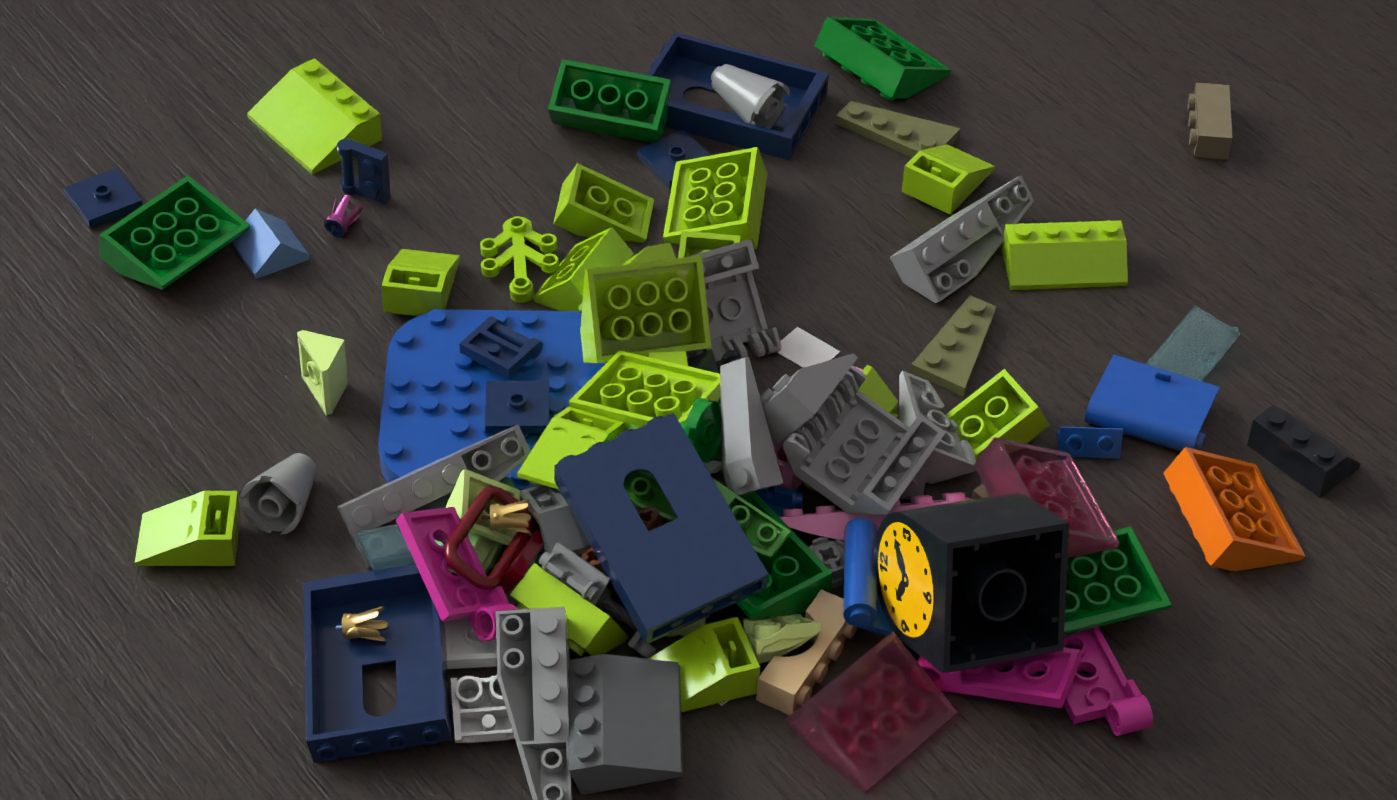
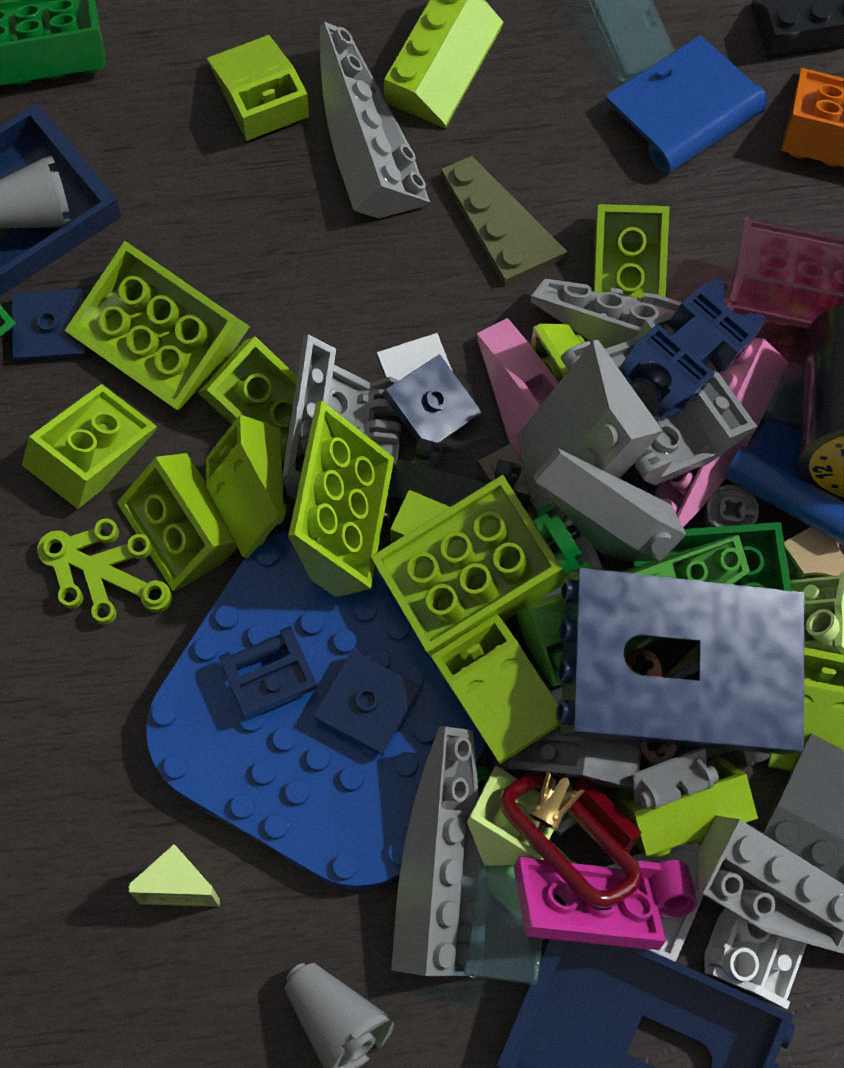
camera: 60 degrees left, 25 degrees up
pearl gold piece [336,606,389,642] -> none
lime slope [381,249,460,316] -> none
olive wing [835,101,961,158] -> none
blue hinge [1056,426,1123,459] -> none
none -> plate [382,354,482,443]
none -> dark blue piece [619,278,766,421]

